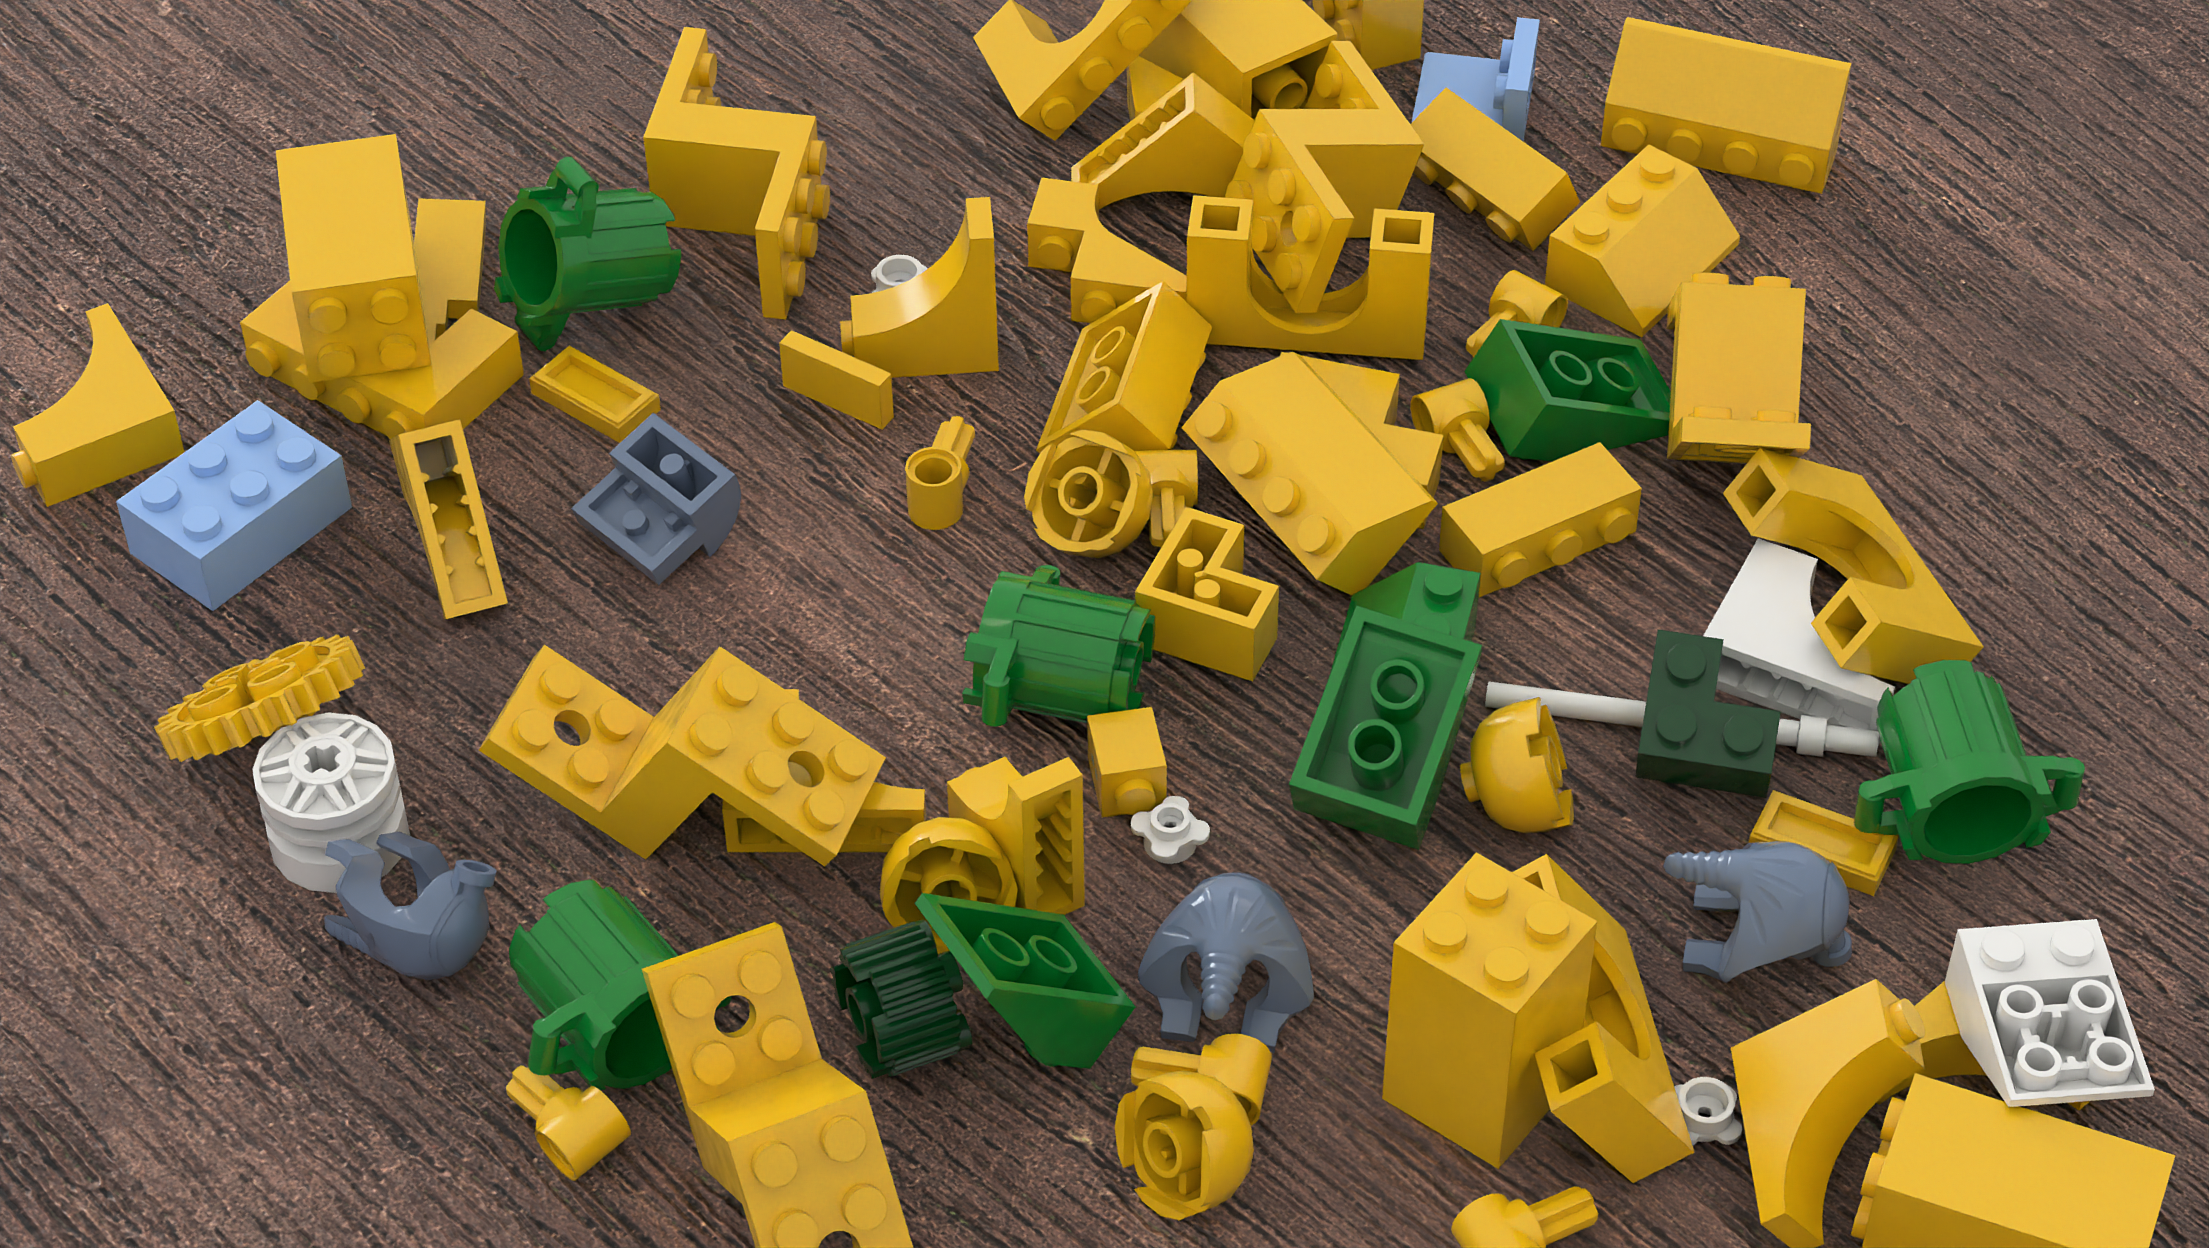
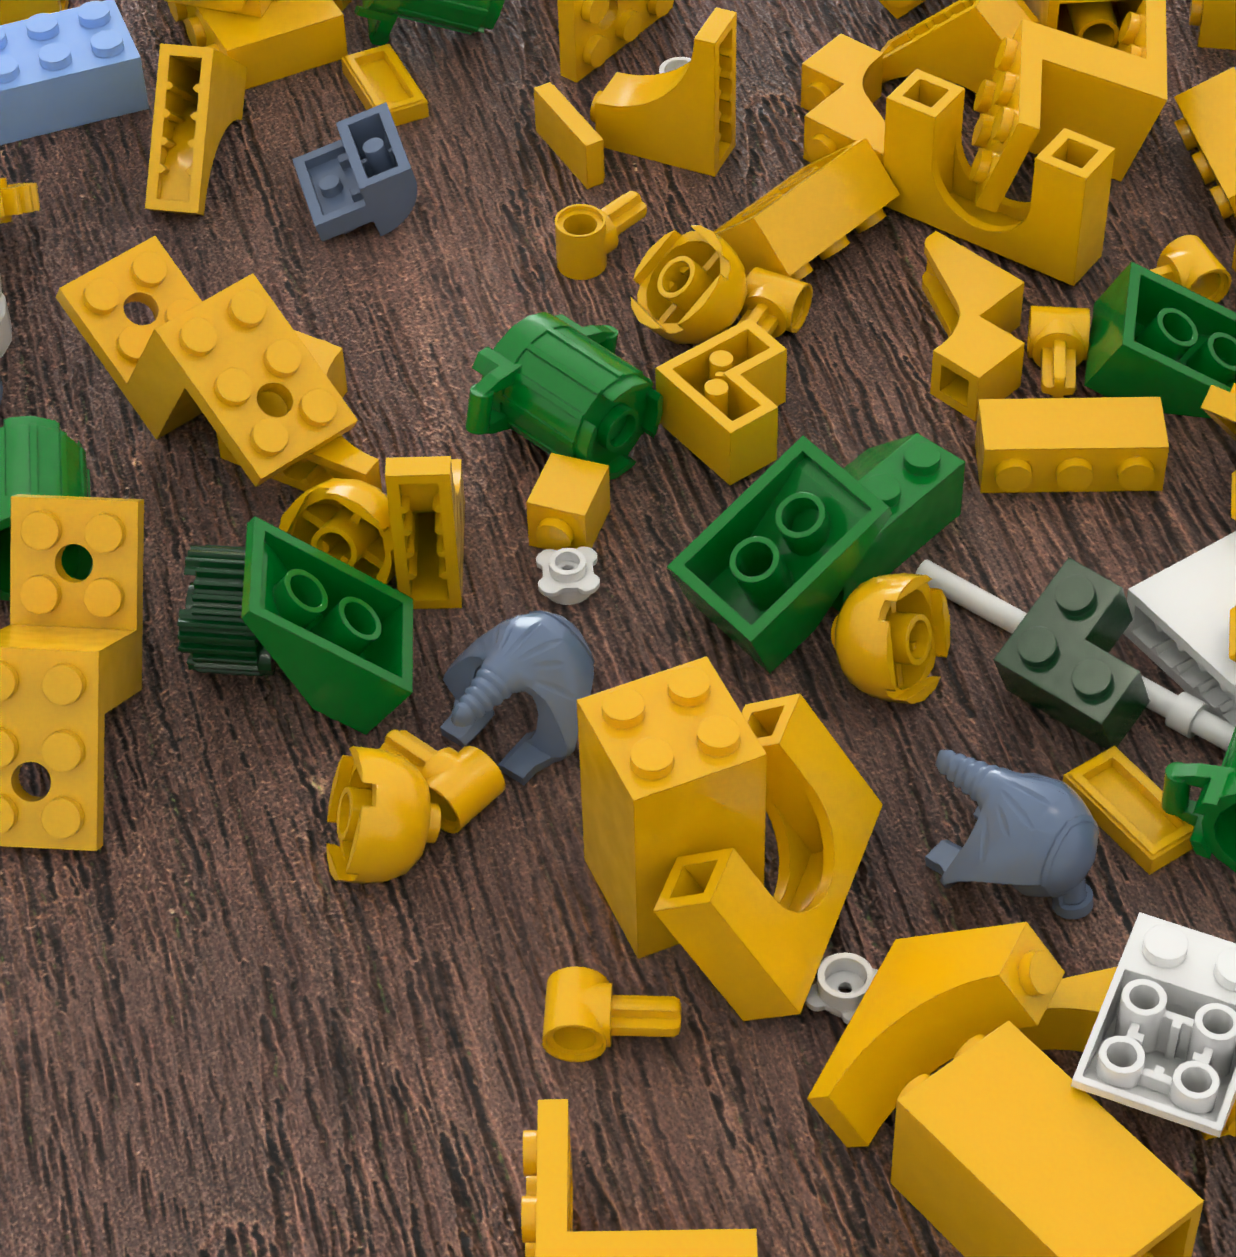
camera: 30 degrees right, 0 degrees up
yellow slope [1181,352,1438,595] -> none

